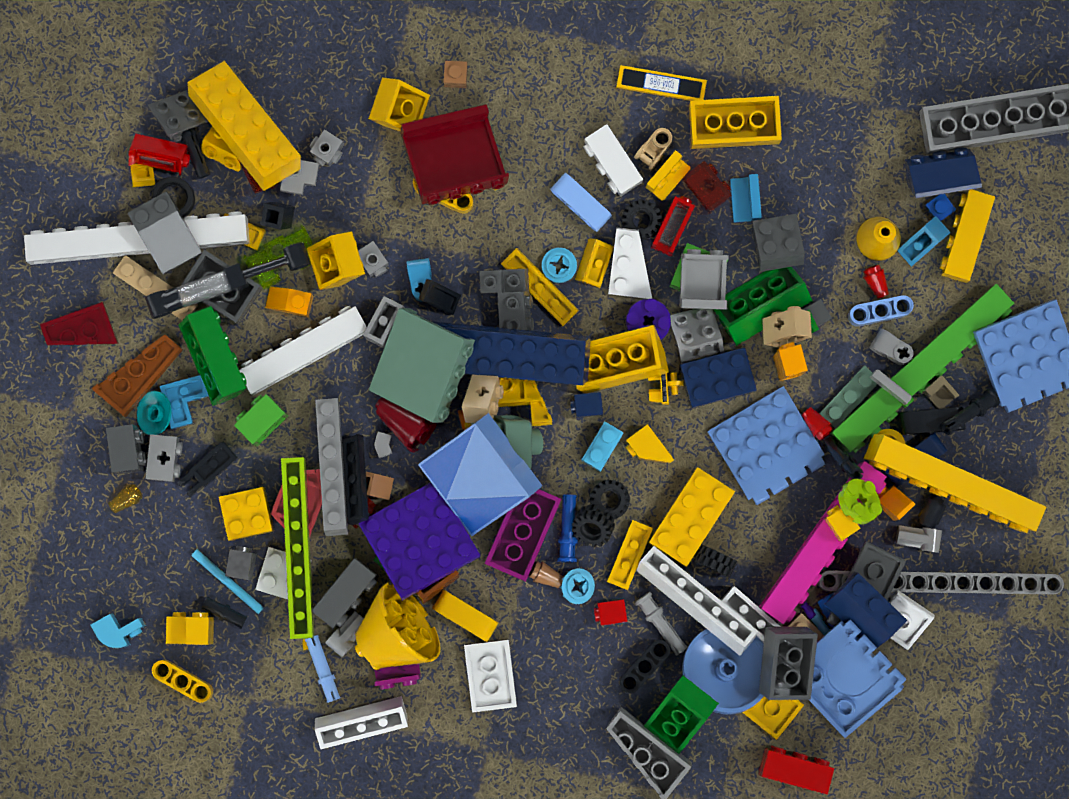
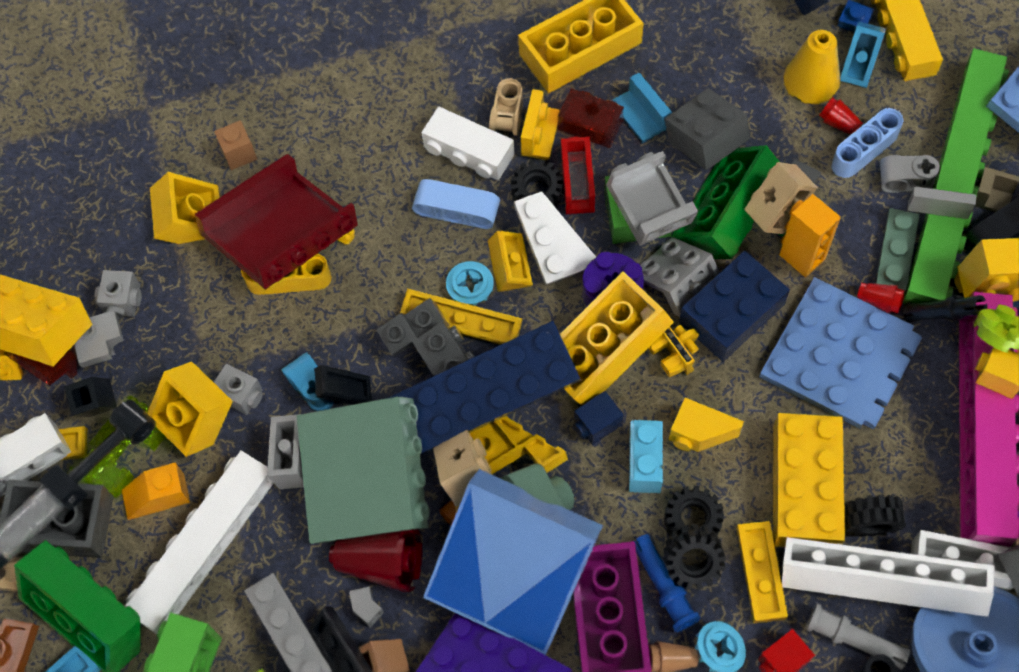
camera: 25 degrees left, 20 degrees down
tile [616,65,707,101] -> none

